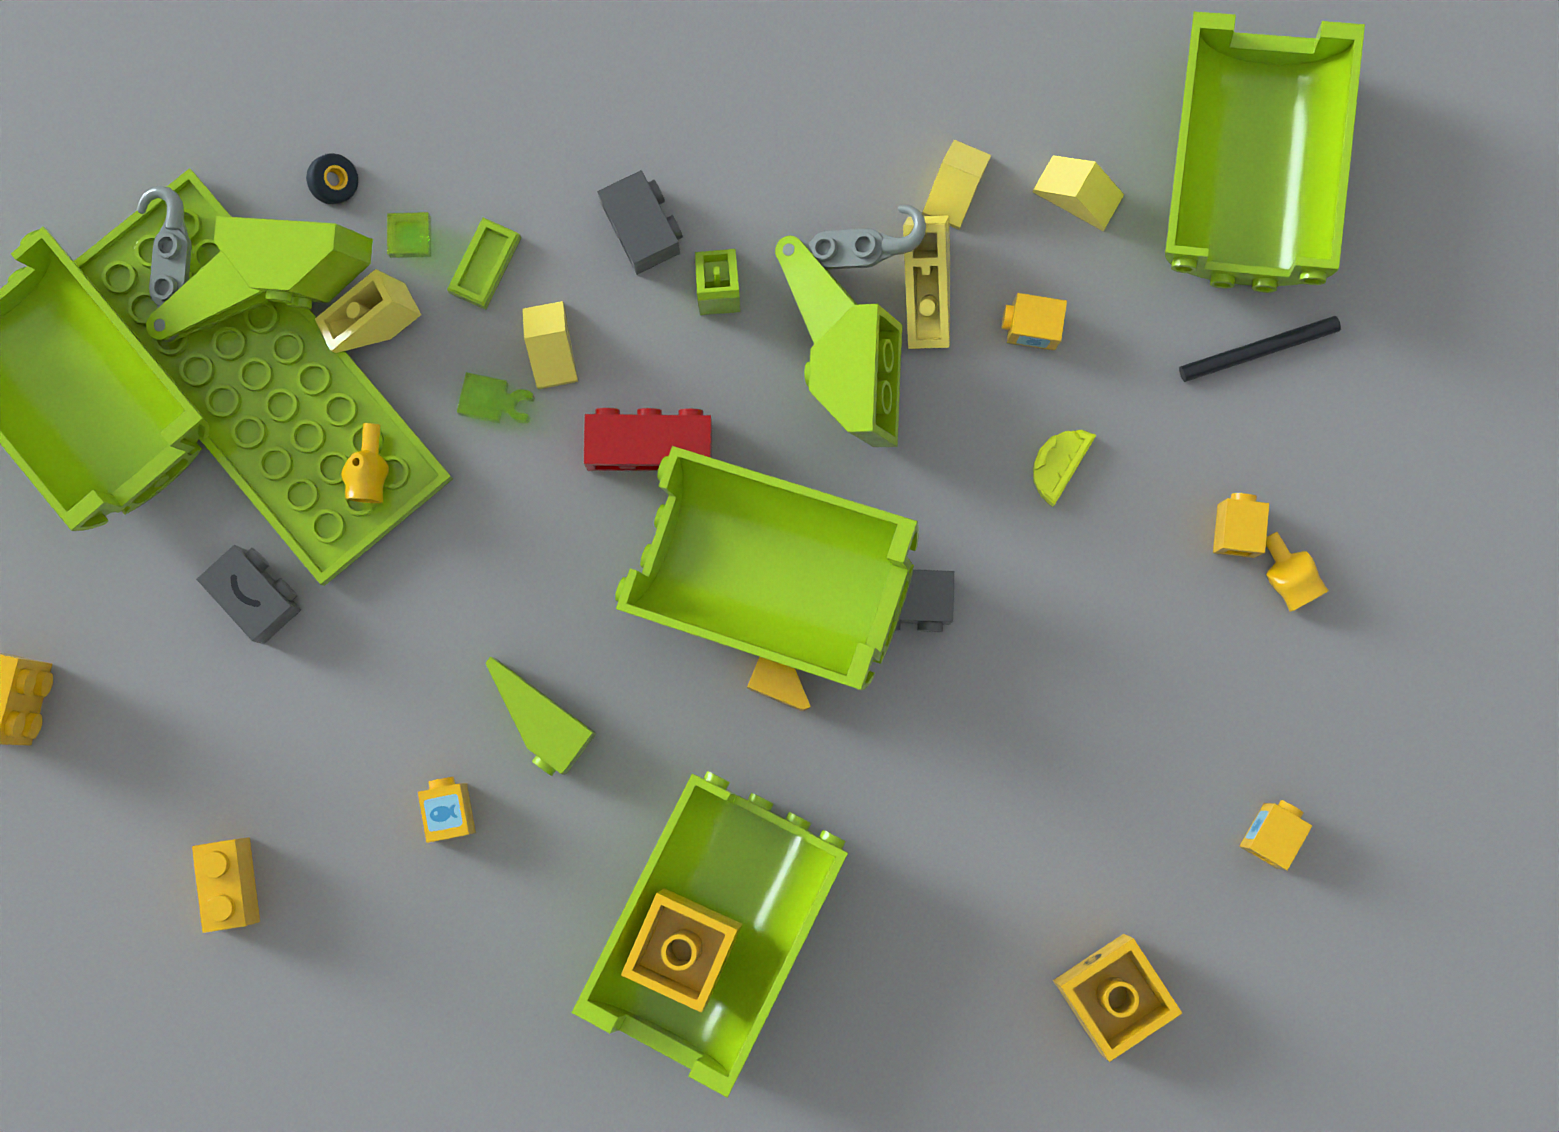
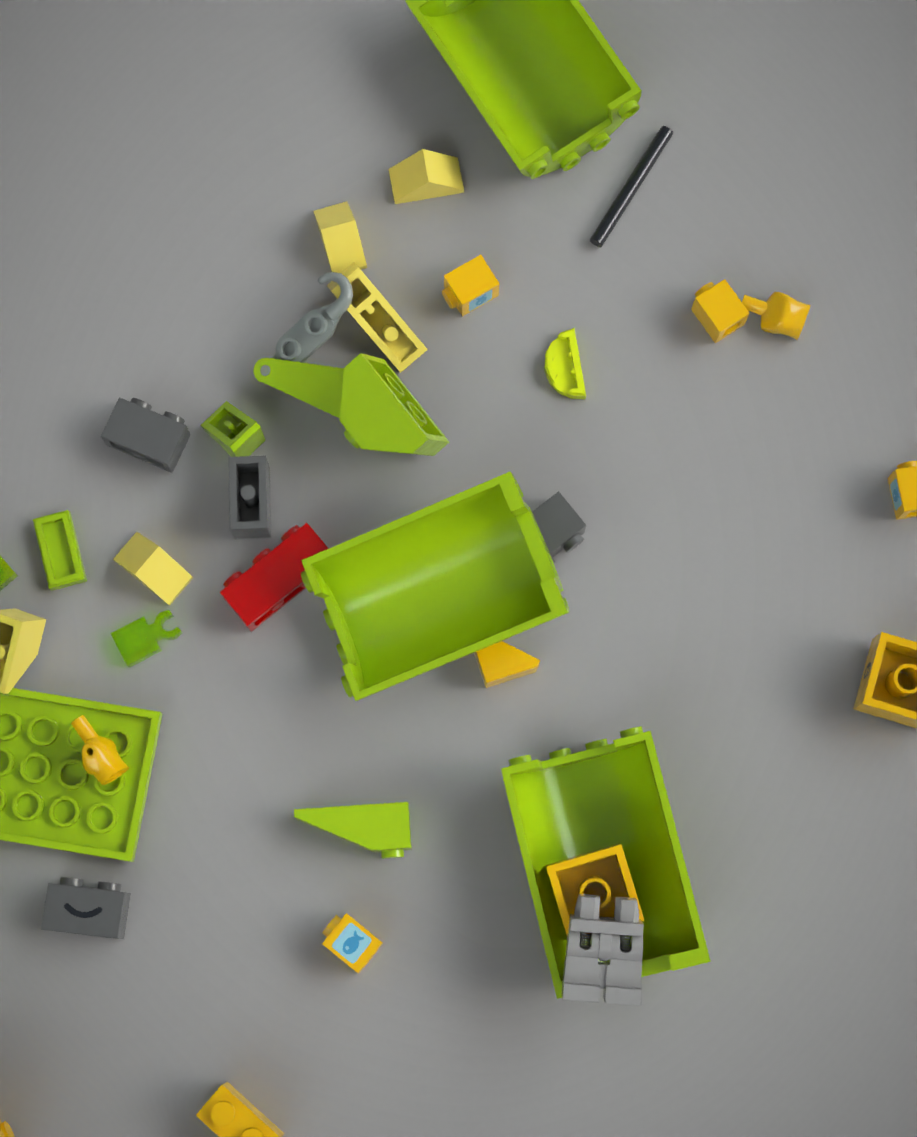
camera: 40 degrees left, 5 degrees down
none -> dark grey brick [228,455,271,539]
none -> light grey hips [561,894,644,1006]

